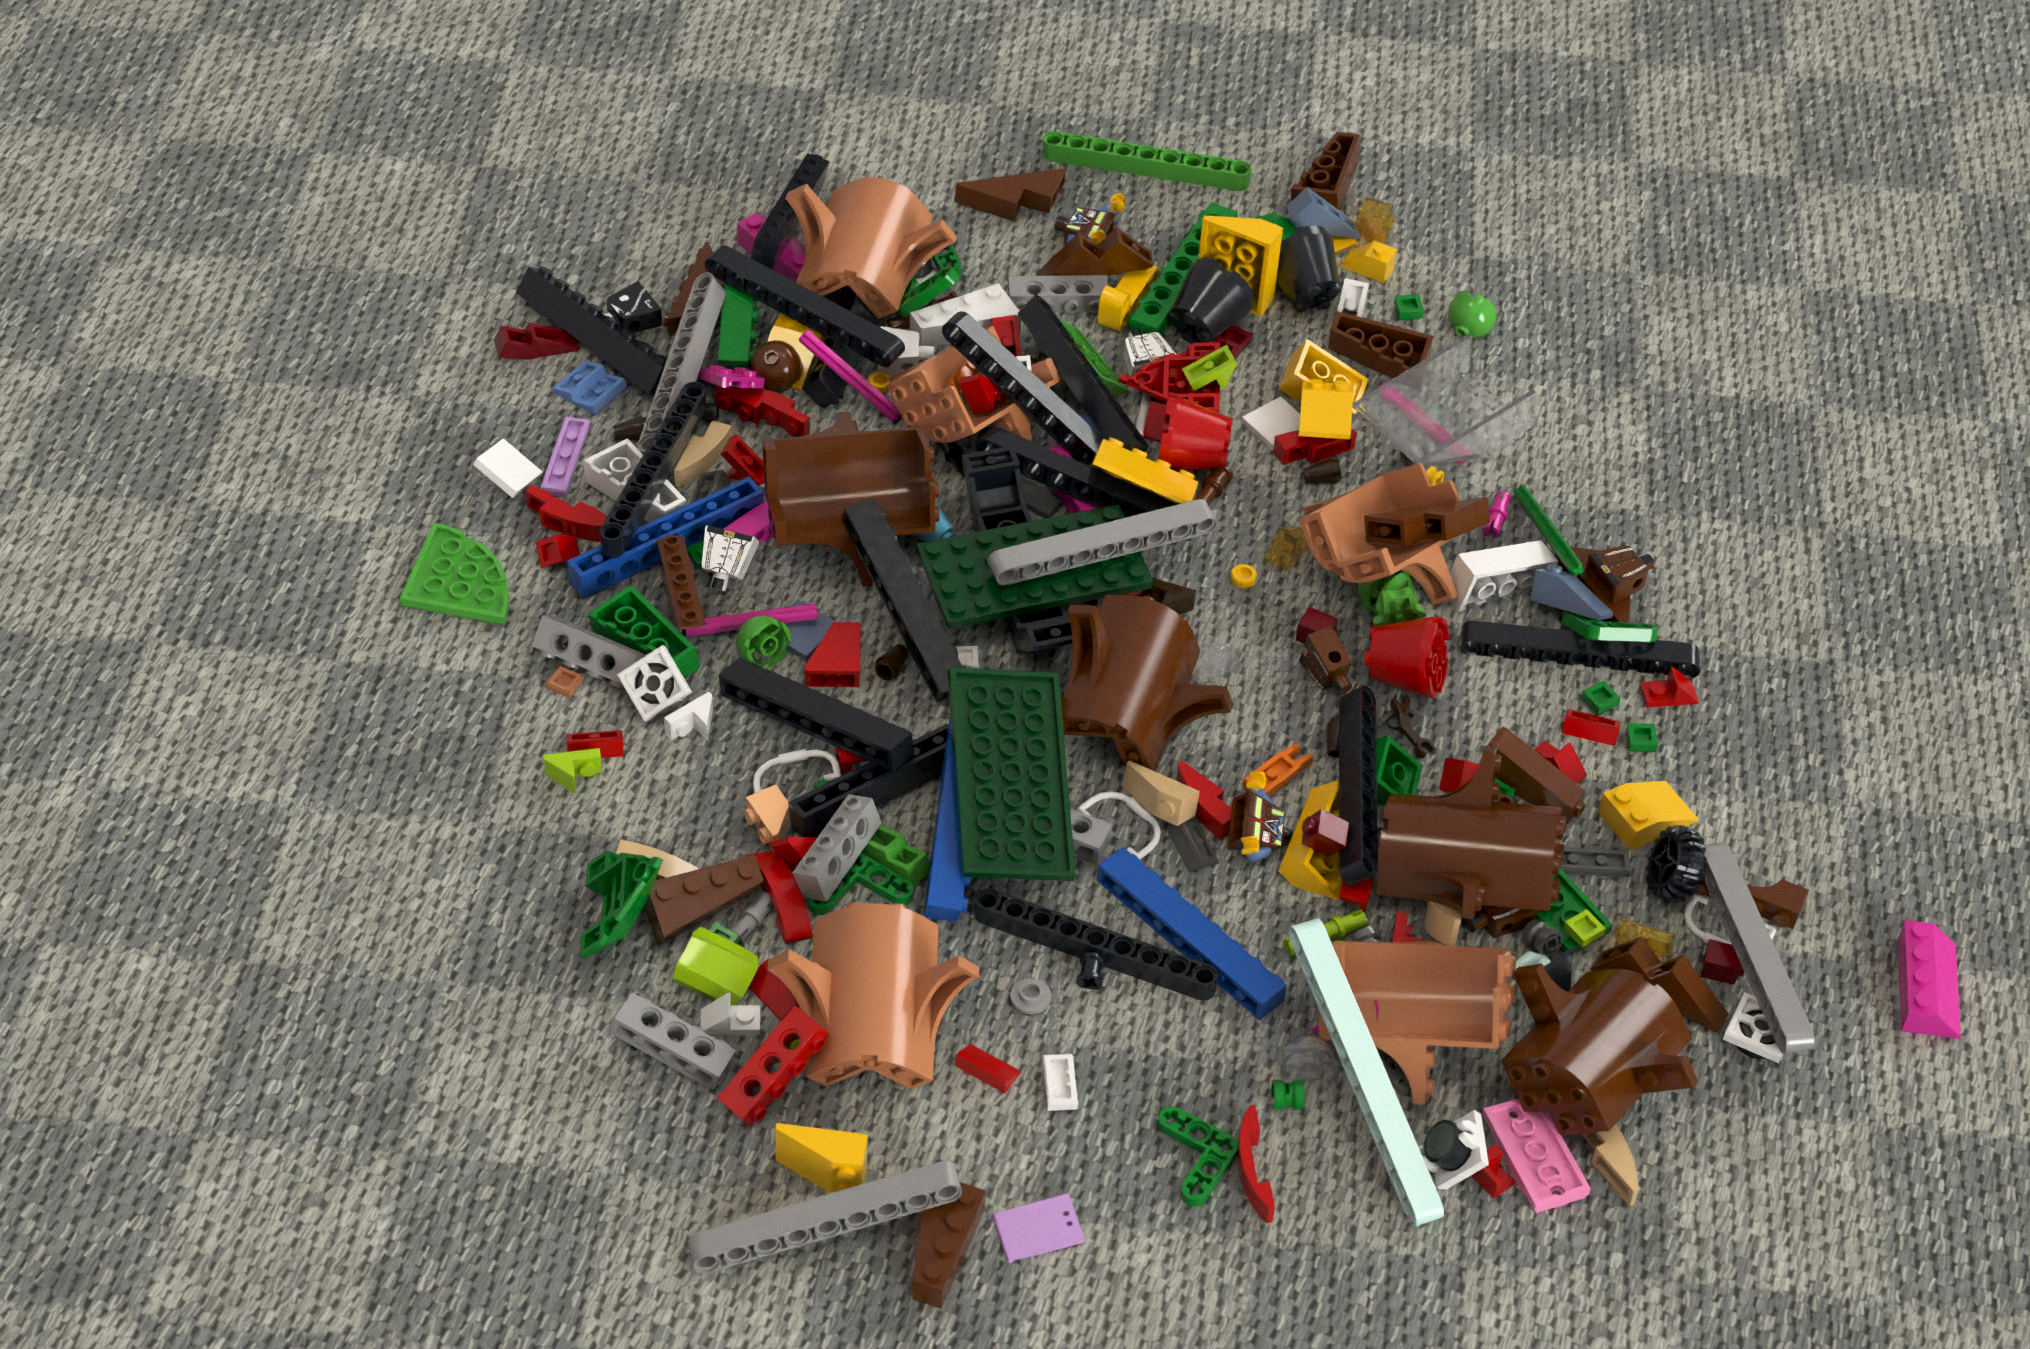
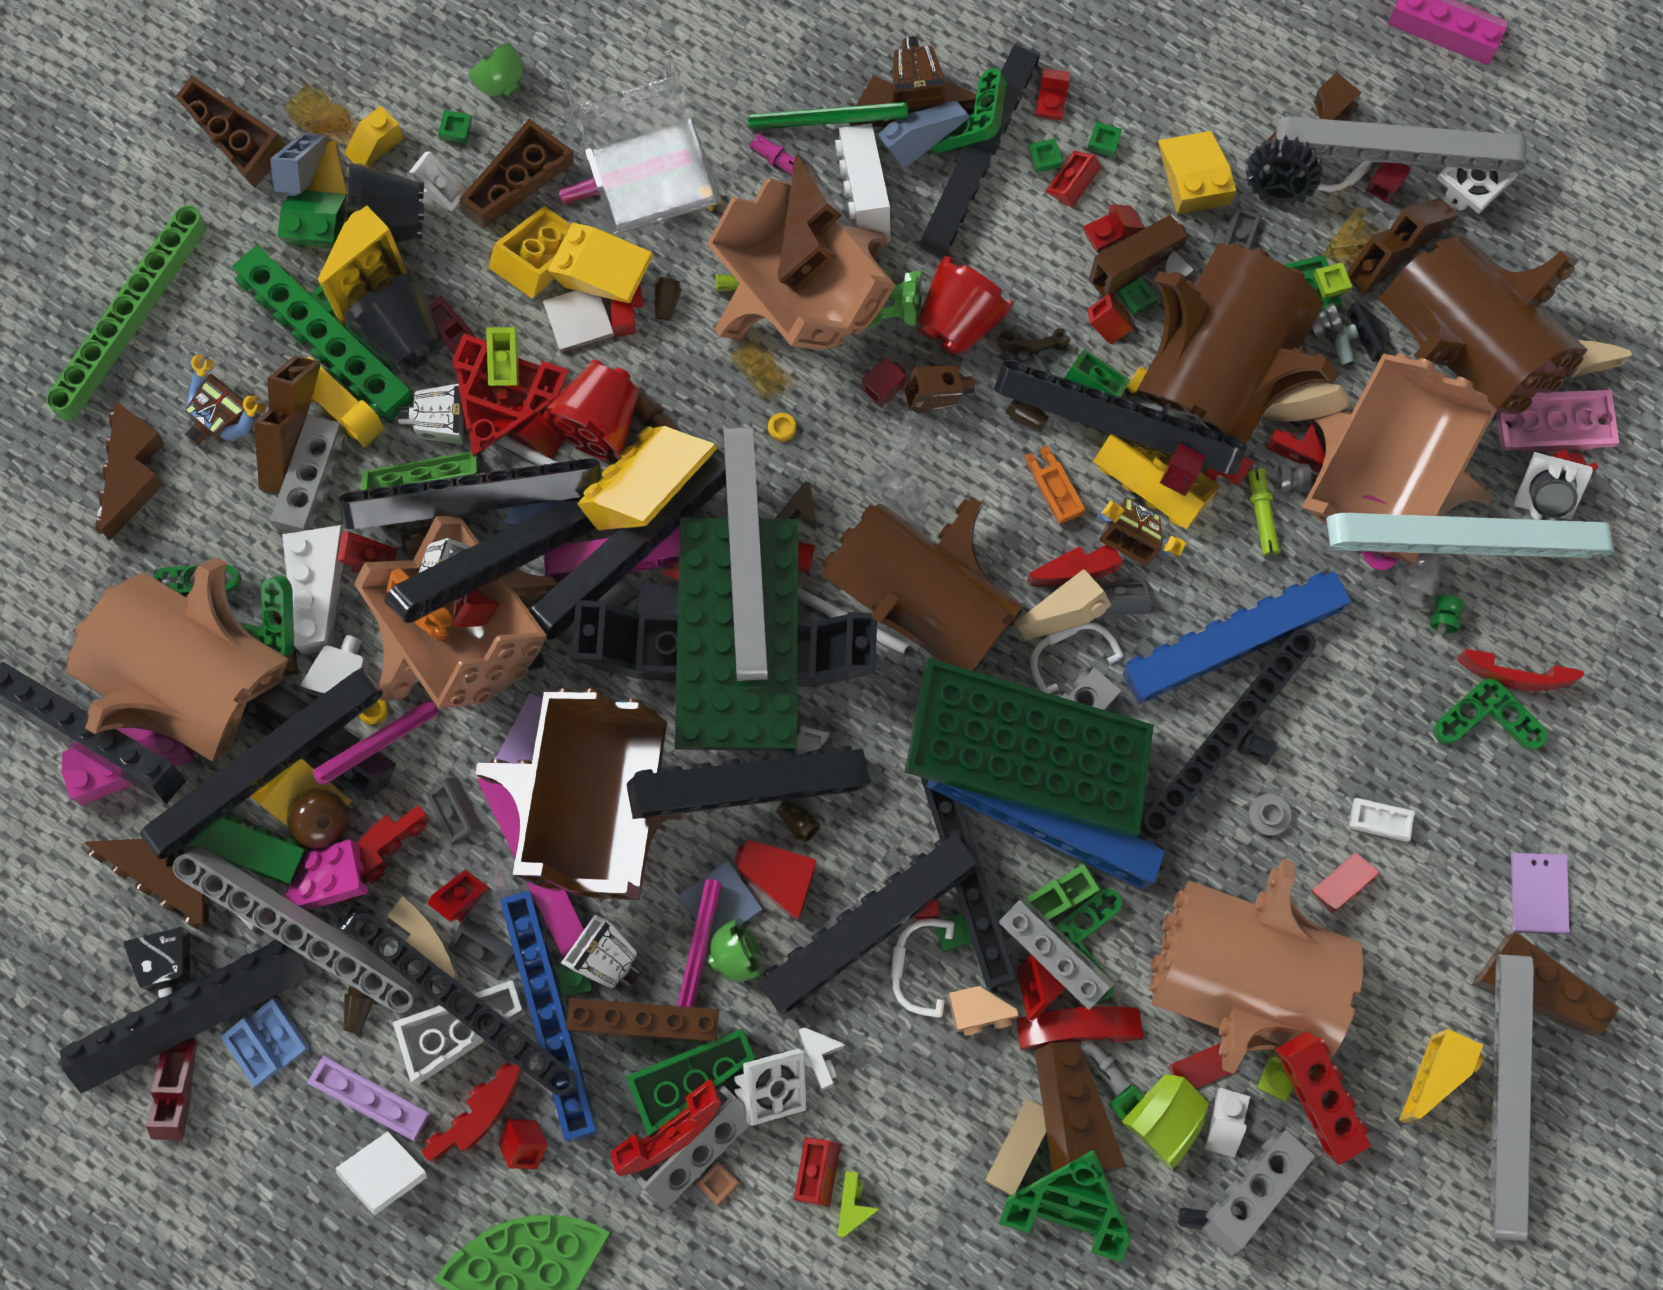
camera: 70 degrees left, 25 degrees up
none -> red slope [610,1079,721,1176]

